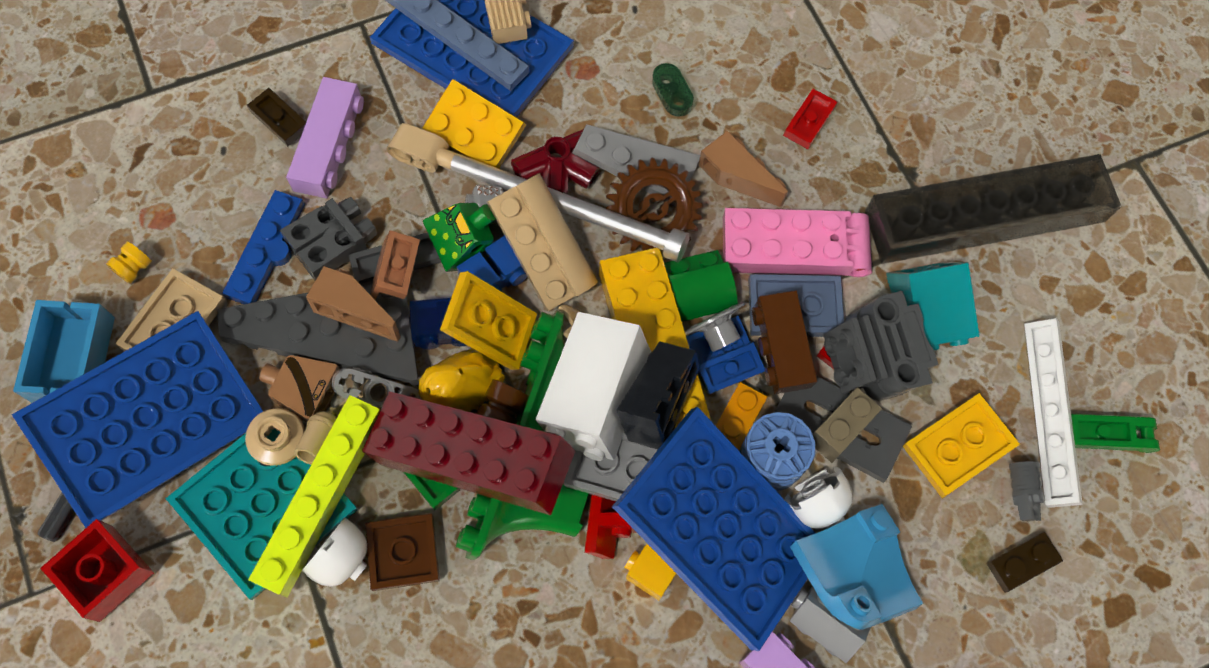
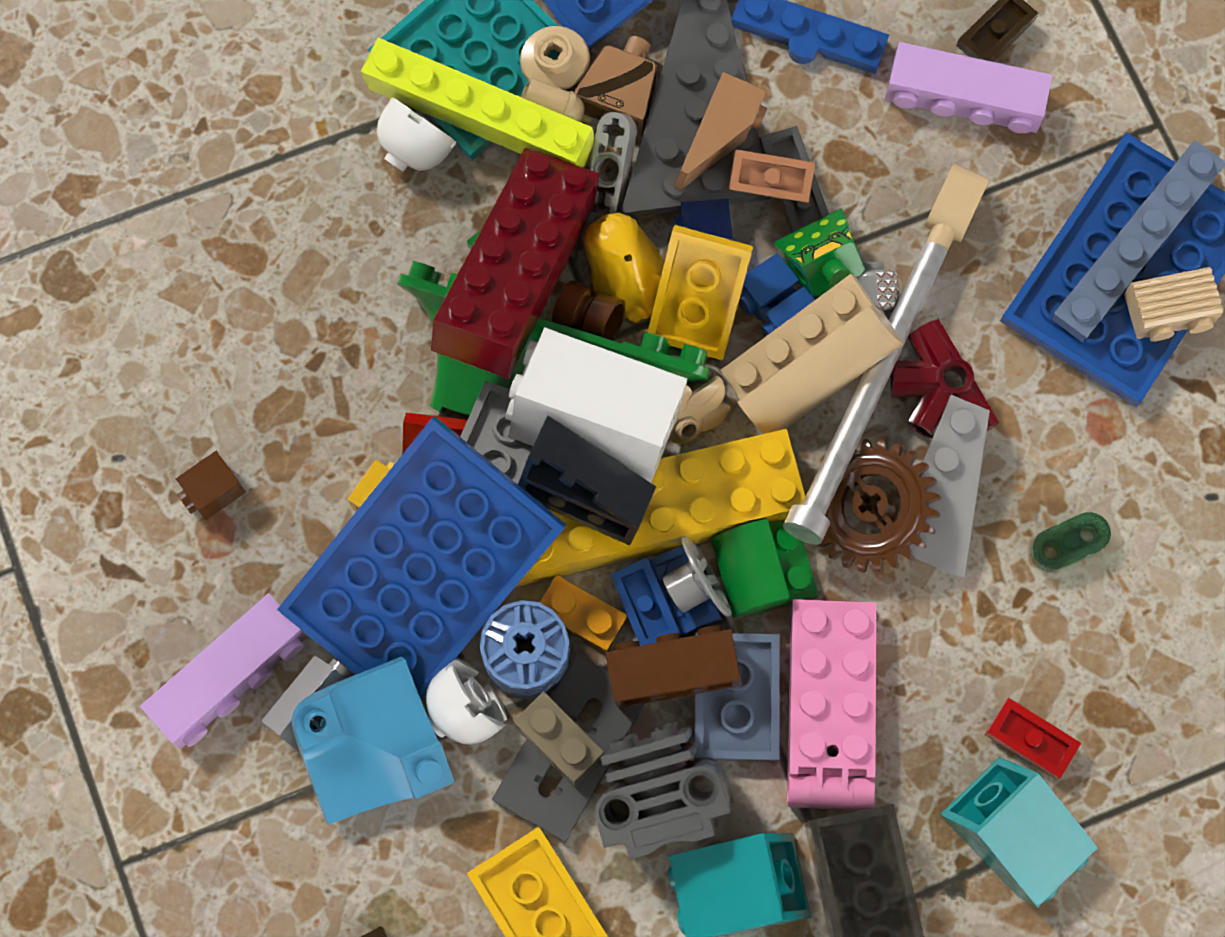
camera: 95 degrees right, 5 degrees up
dark grey hips [280,197,377,281] -> none
reddish brown plate [365,513,440,591] -> none
yellow plate [422,79,526,169] -> none
medium nougat slope [698,131,788,207] -> none
none -> slope [940,757,1098,908]

